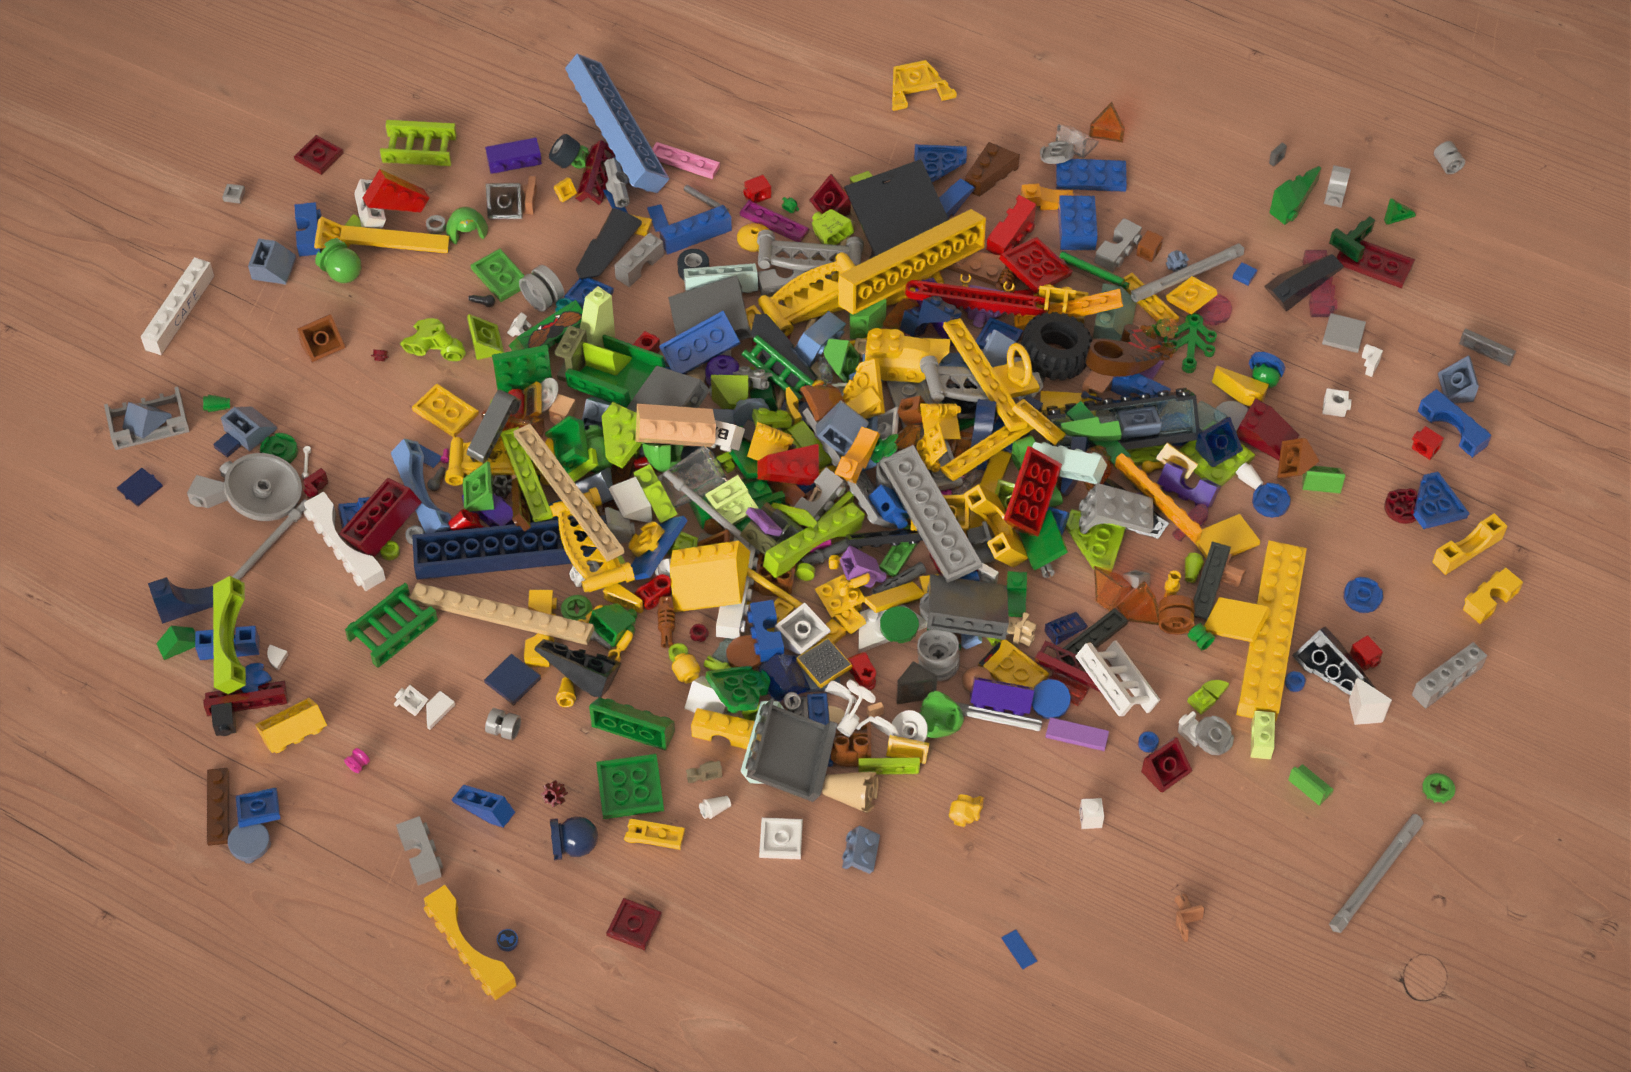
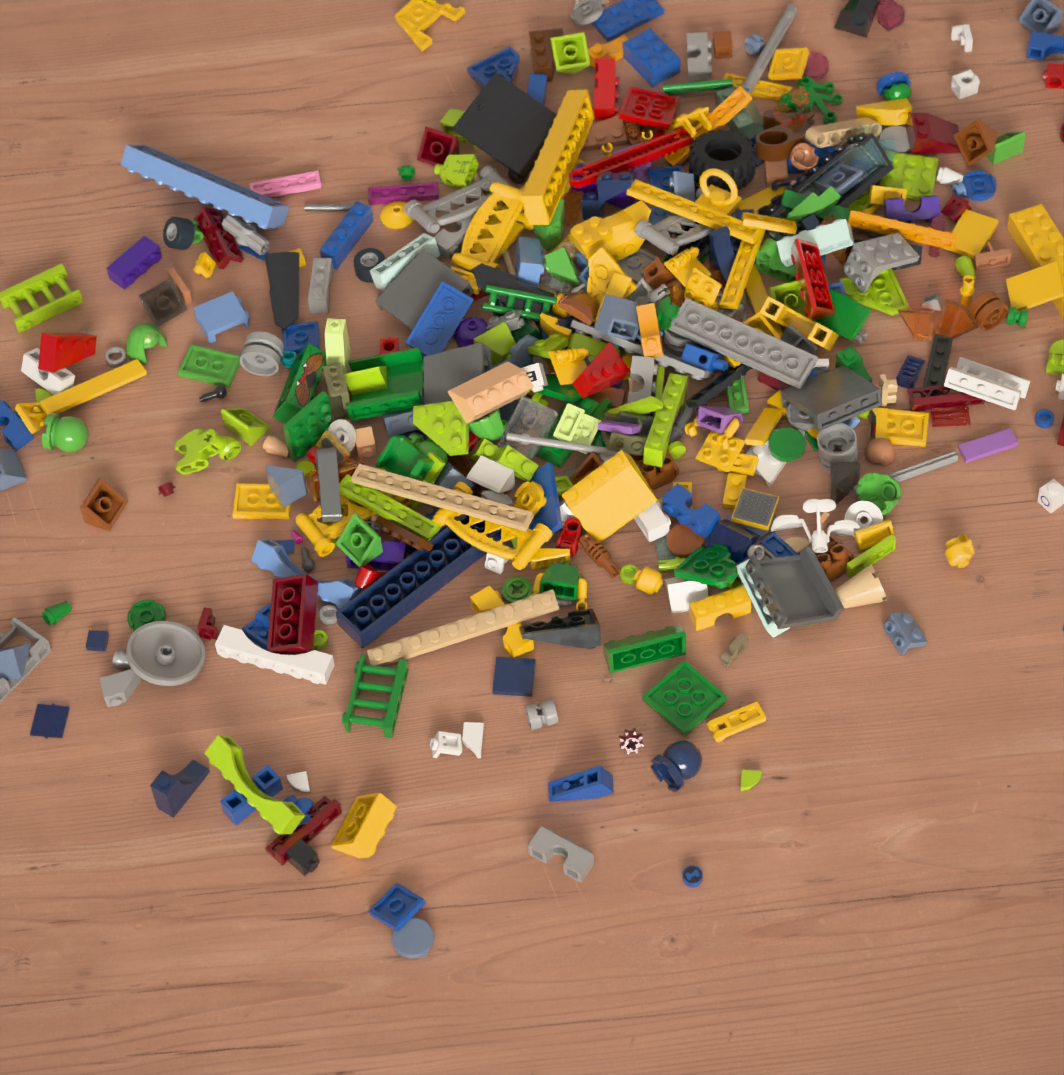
camera: 30 degrees left, 0 degrees up
green slope [156,625,196,660] -> none
reddish brown plate [207,768,229,846] -> none
sand blue slope [221,407,278,451] -> none
light grey bar [232,499,307,580] -> none
white hinge [302,446,311,479] -> none
dark pink wheel [344,748,370,774] -> none
yellow arch [424,885,517,1000] -> none
white tile [507,313,531,337] -> none
yellow cone [556,677,576,707] -> none
dark red tile [606,898,662,951] -> none
blue sticker [647,204,669,232] -> none
dark red plate [689,624,709,642] -> none
white cone [699,796,731,819] -> none
reddish brown tile [704,519,723,535] -> none
red brick [743,174,771,204] -> none
yellow bar [747,567,812,610] -> none
white tile [759,818,803,859] -> none
white slope [774,603,831,655] -> none
red piece [847,651,876,691] -> none
dark grey pin [872,562,926,594] -> none
dark purple brick [969,676,1034,716] -> none
blue tile [1032,679,1071,719] -> none
pearl dark grey tile [1193,541,1231,620] -> none
clear blue slope [1195,417,1243,467] -> none
blue tile [1233,262,1257,286] -> none
light grey tile [1322,313,1366,353] -> none
none -> medium blue panel [193,291,250,344]
none -> light nougat cone [263,435,289,458]
none -> sand blue slope [265,465,307,508]
none -> lime slope [551,33,590,74]
none -> light grey axle [637,284,670,306]
none -> lime tile [741,770,762,791]
none -> nougat hair [790,143,818,170]
none -> tan beam [805,117,882,148]
none -> dark red bracket [941,195,972,223]
none -> medium blue bush [951,182,967,198]

